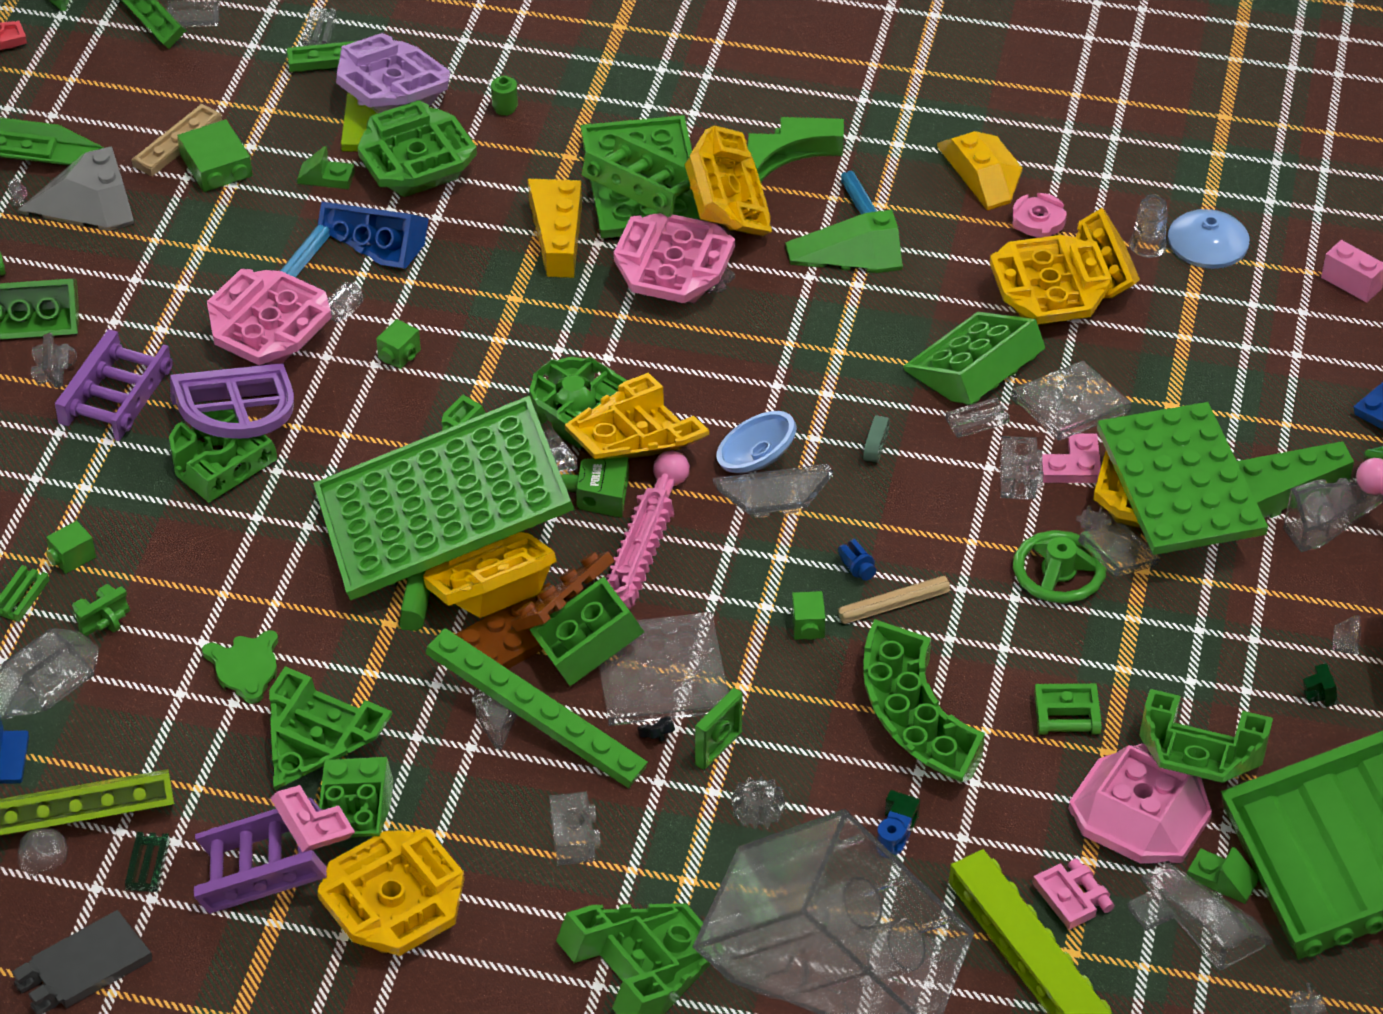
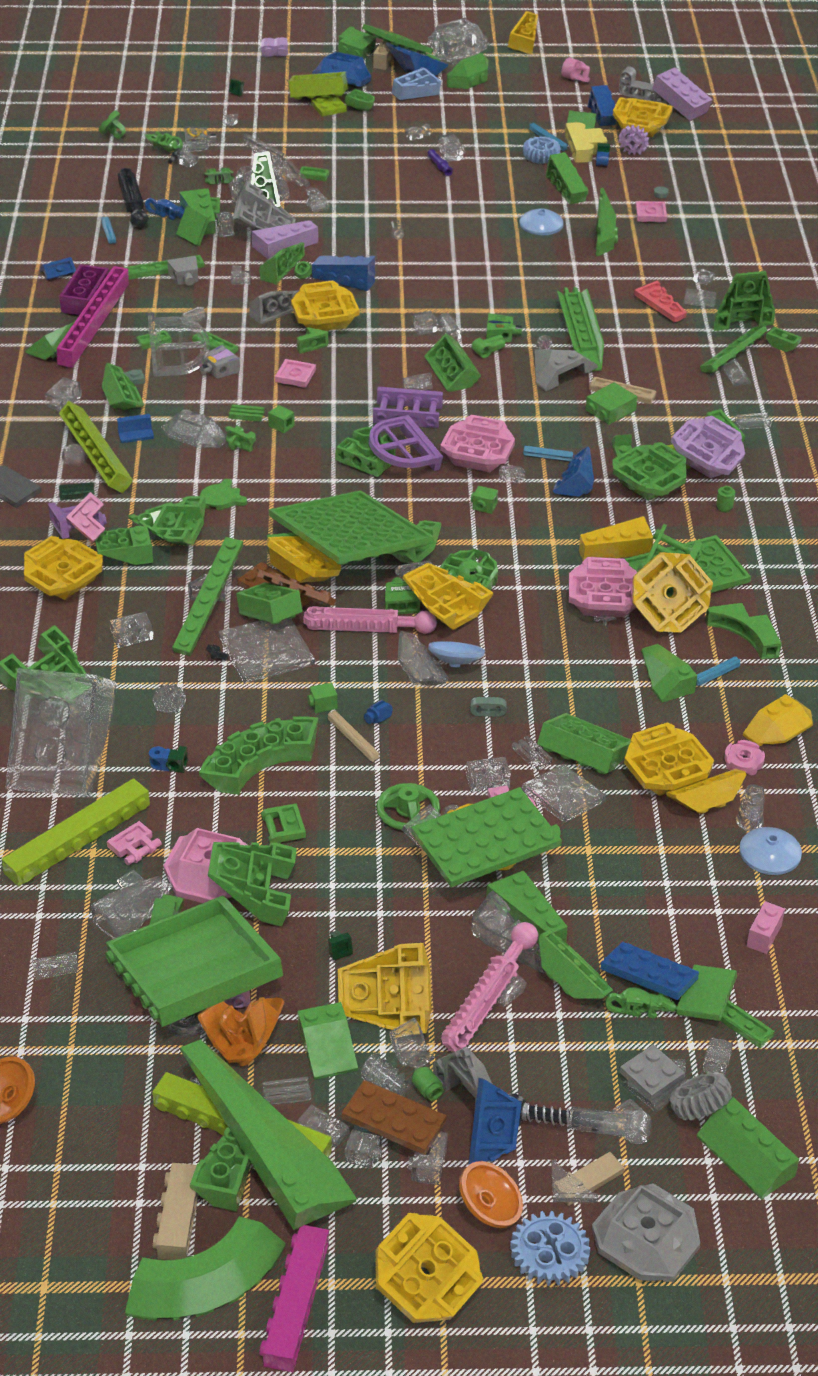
camera: 75 degrees right, 5 degrees down
bright green tile [695,688,743,770] -> none

